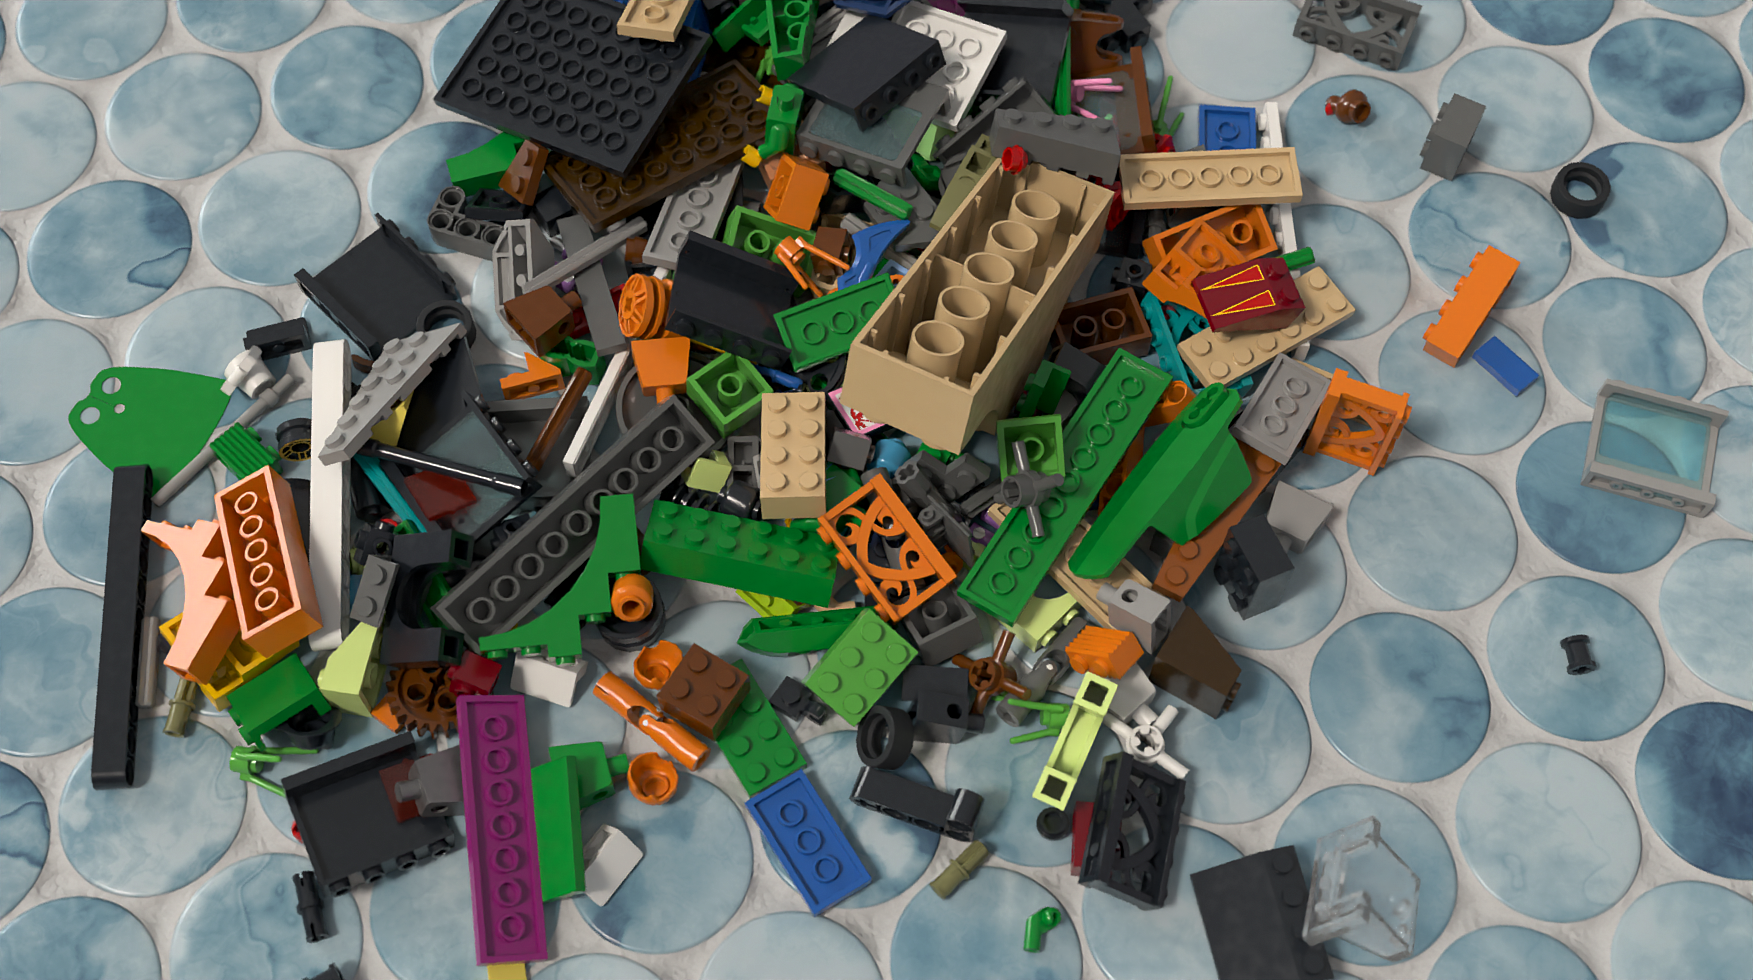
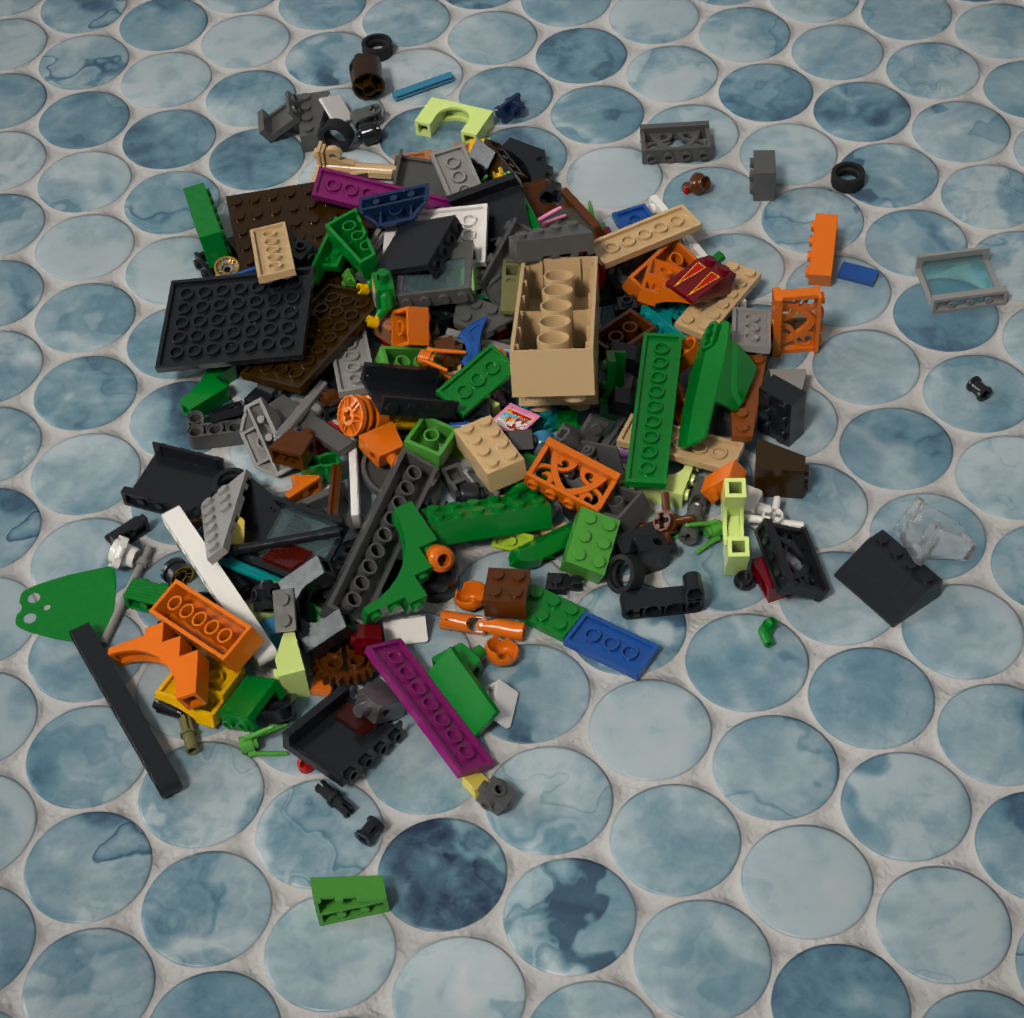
camera: 20 degrees left, 15 degrees down
light grey axle [135,616,162,709] -> none
reddish brown wing [499,139,549,206] -> none
yellowish green panel [681,449,732,493] -> none
green axle [833,169,913,220] -> none
olive axle [929,840,989,900] -> none
dark grey bar [994,441,1064,538] -> none
bright green slope [996,414,1066,481] -> none
red plate [1002,145,1028,175] -> none
light grey torso [1096,579,1171,655] -> none

